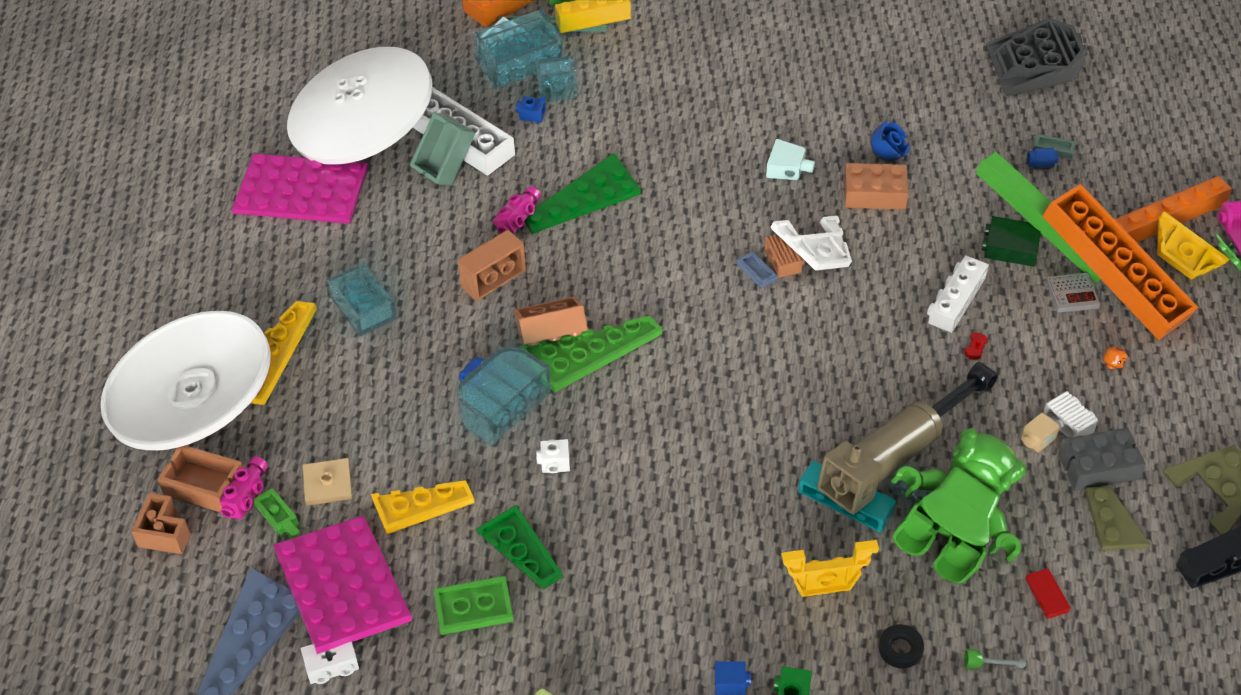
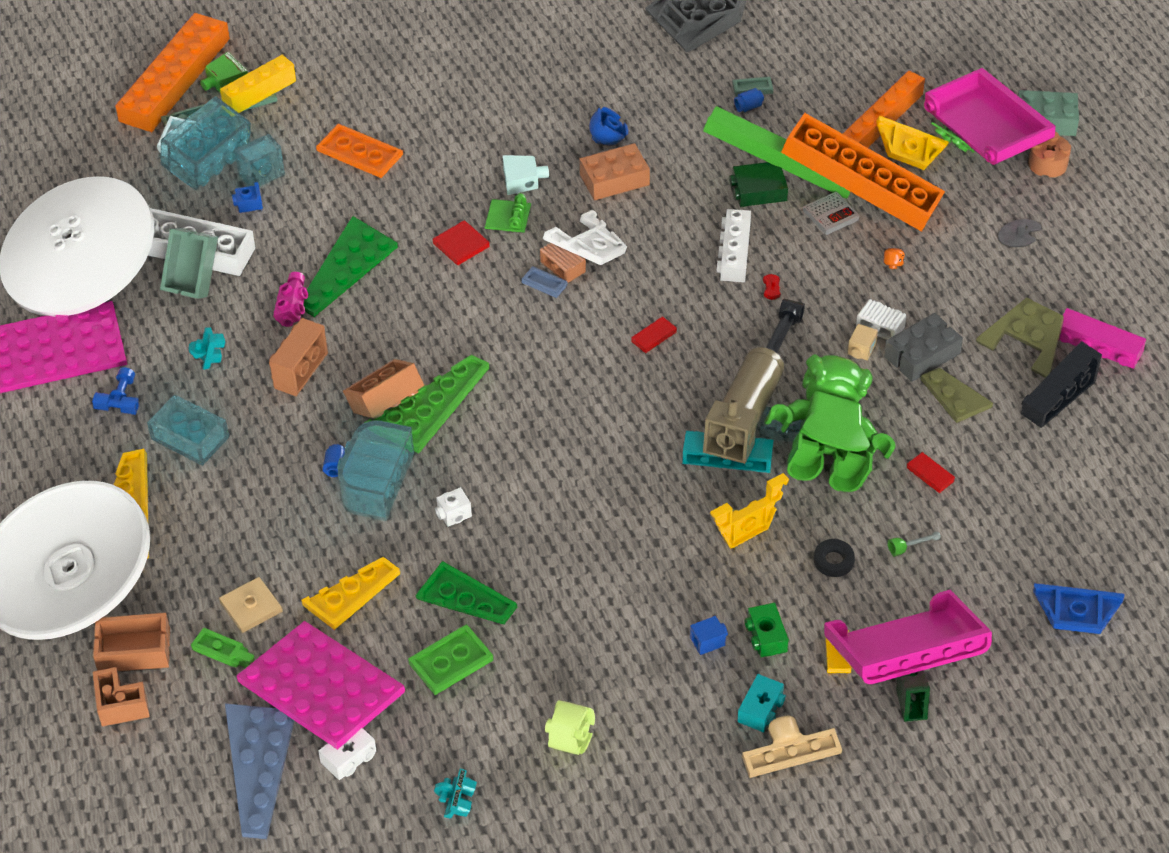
camera: 25 degrees left, 0 degrees up
dark pink brick [220,456,268,520] -> none
none -> blue bar [92,367,139,415]
none -> teal hips [188,327,225,370]
none -> orange tile [316,124,403,178]
none -> red tile [433,220,490,266]
none -> bright green hinge [485,193,531,233]
none -> red tile [631,316,677,353]

